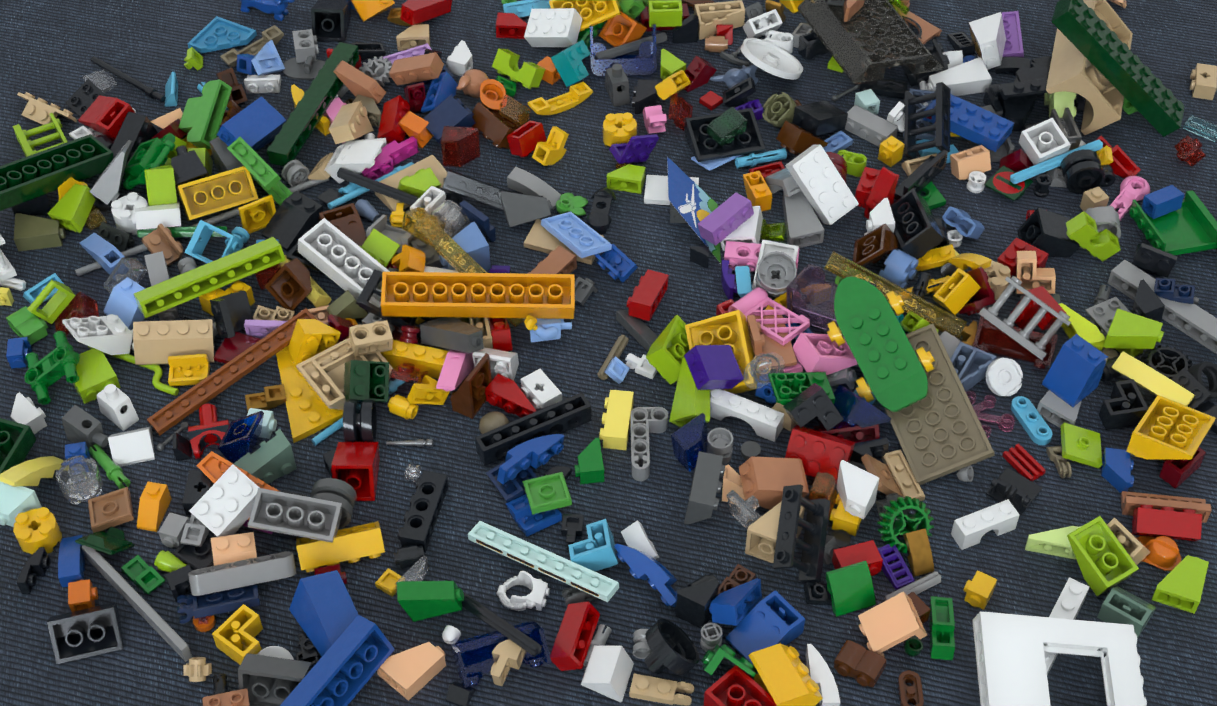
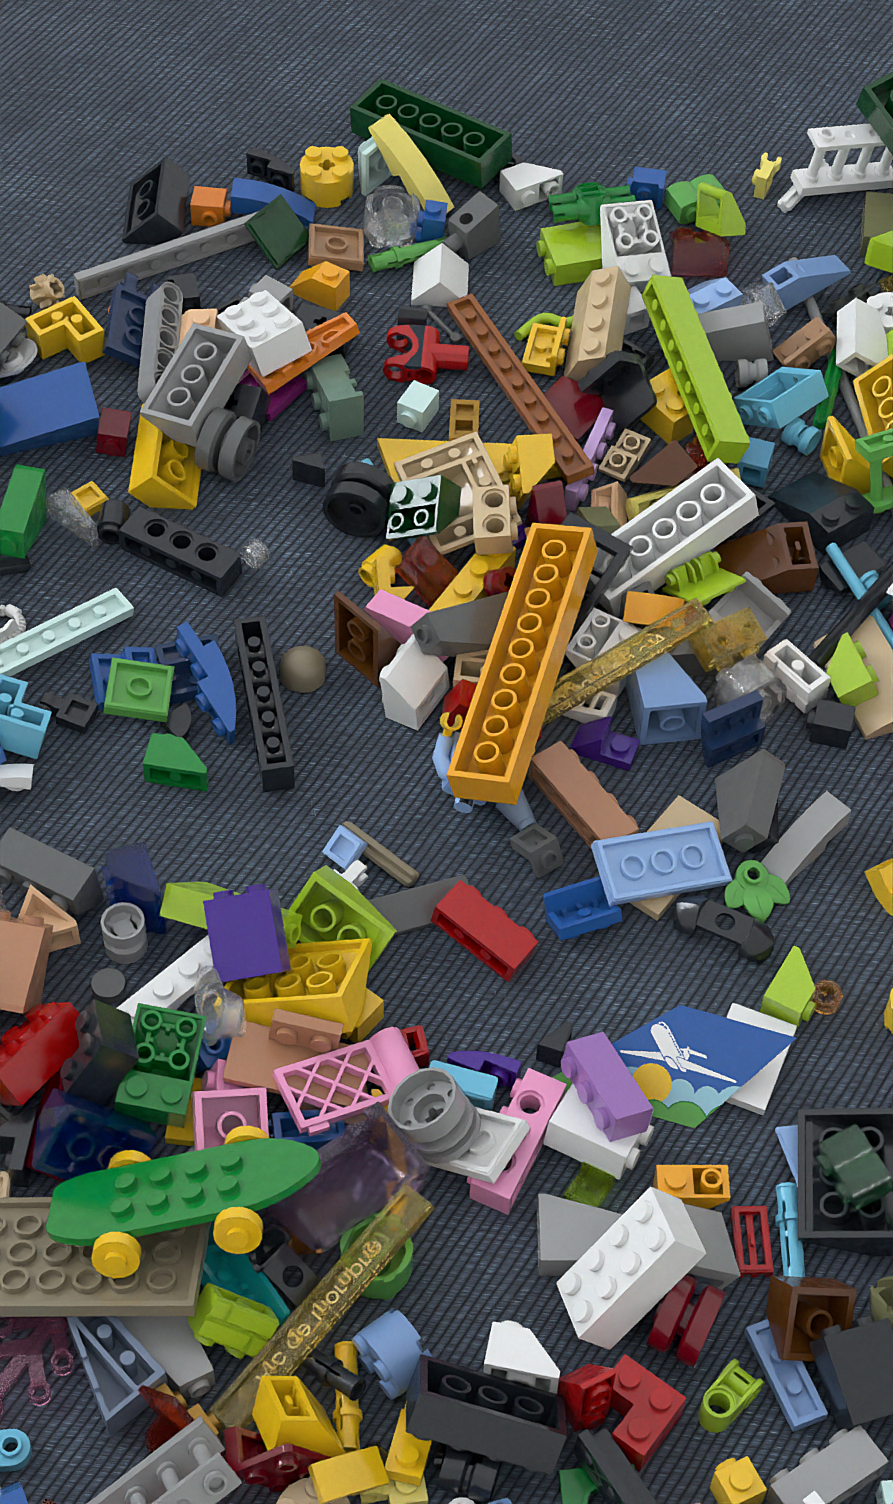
camera: 105 degrees right, 5 degrees up
medium azure slope [23,273,64,304] -> none
white torso [97,384,139,431] -> none
green slope [121,555,165,595] -> none
lime cone [154,550,187,572] -> none
clear blue slope [218,411,264,464] -> none
red slope [331,442,380,501] -> none
sand blue cone [355,199,380,223] -> none
flat silver piece [386,439,434,447] -> none
yellow piece [389,203,408,227] -> none
fence [443,170,513,209] -> none
red slope [485,374,536,418] -> none
white brick [520,369,562,411] -> none
light yellow brick [599,390,634,450] -> none
dark purple bracket [609,134,659,164] -> none
light grey beam [630,407,668,481] -> none
reddish brown slope [852,223,898,270] -> none
white tile [986,358,1023,396] -> none

